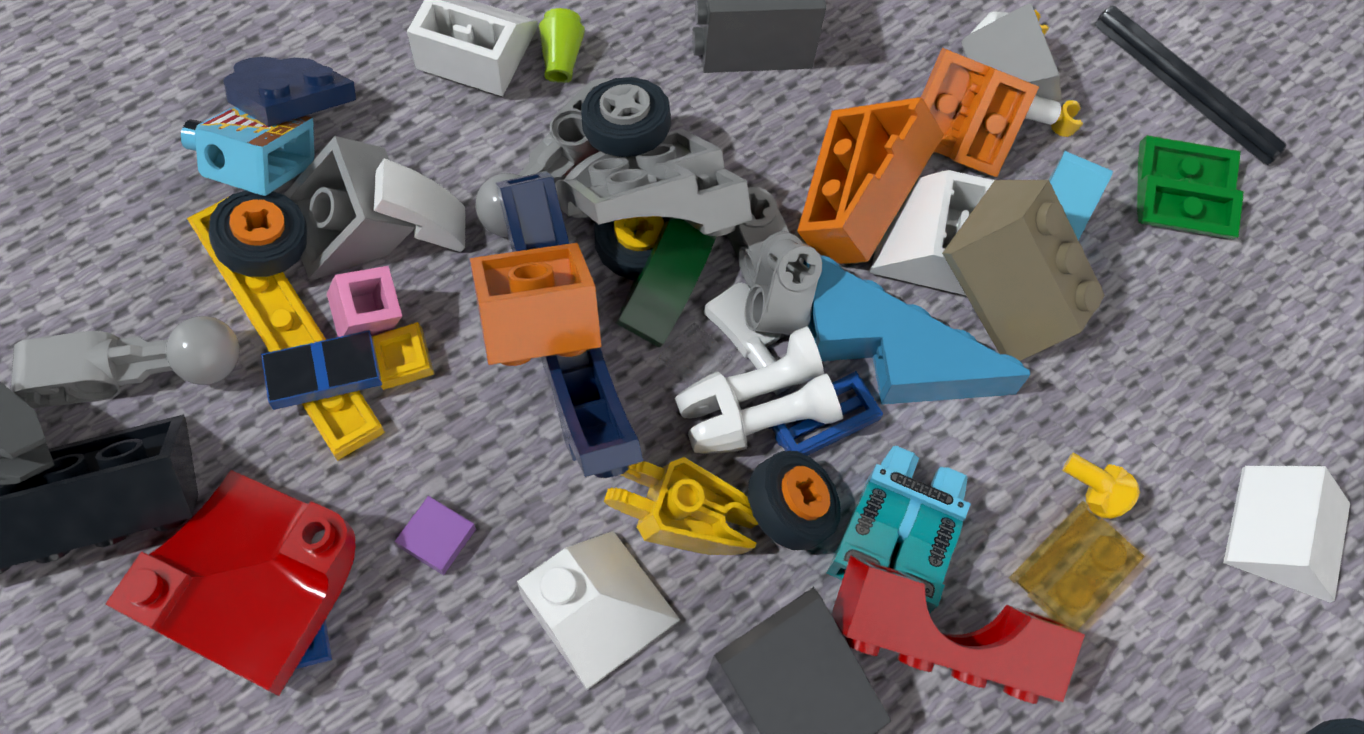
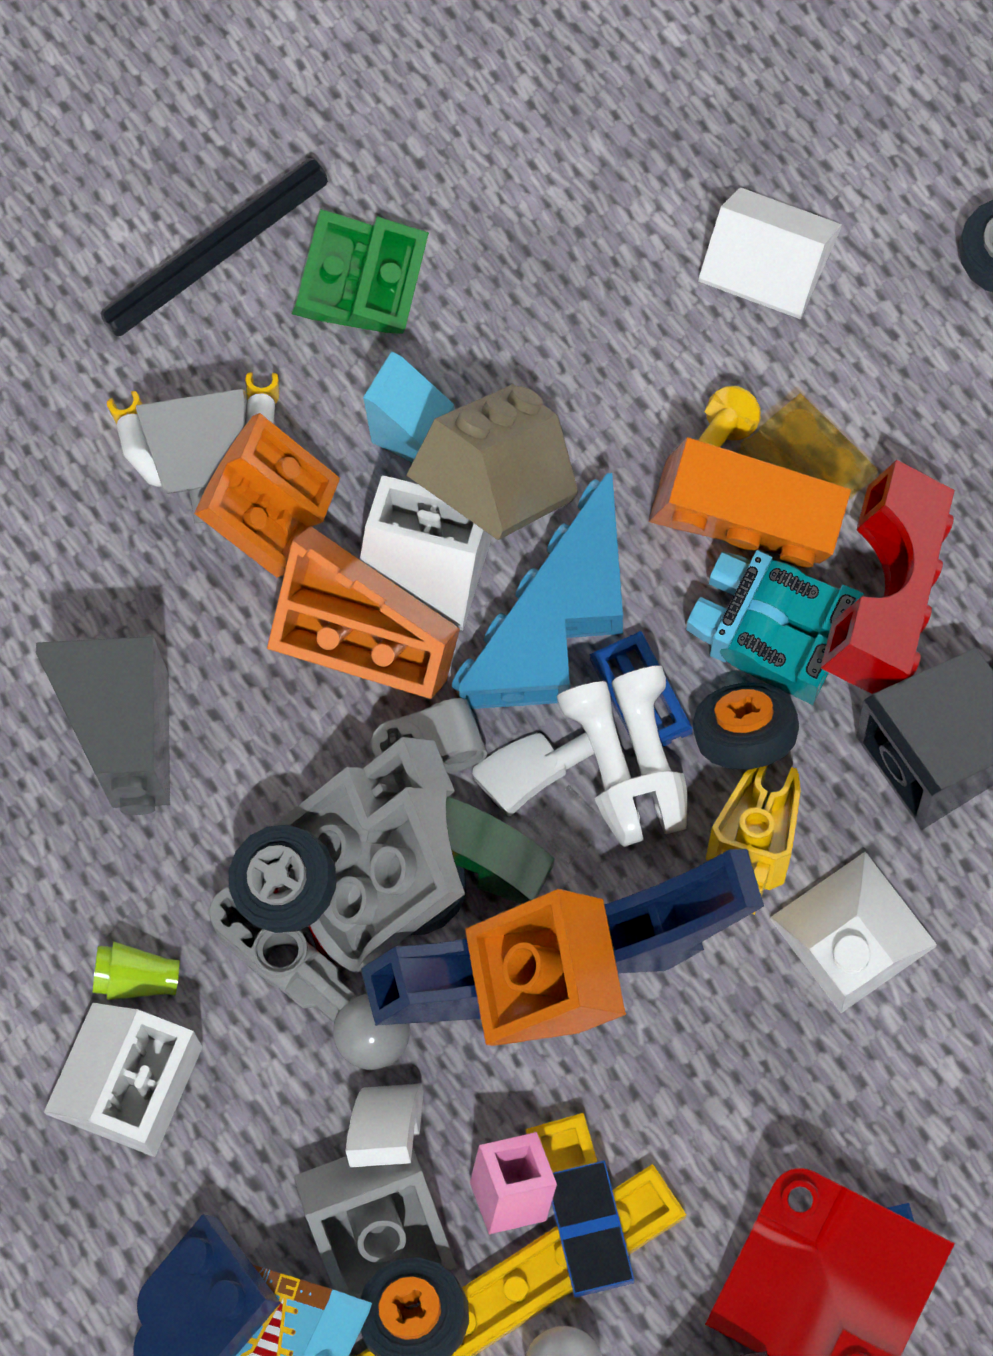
camera: 75 degrees left, 5 degrees up
medium lavender tile [395,496,476,576] -> none
light grey piece [745,231,823,335] -> none
none -> orange wedge [648,437,851,567]

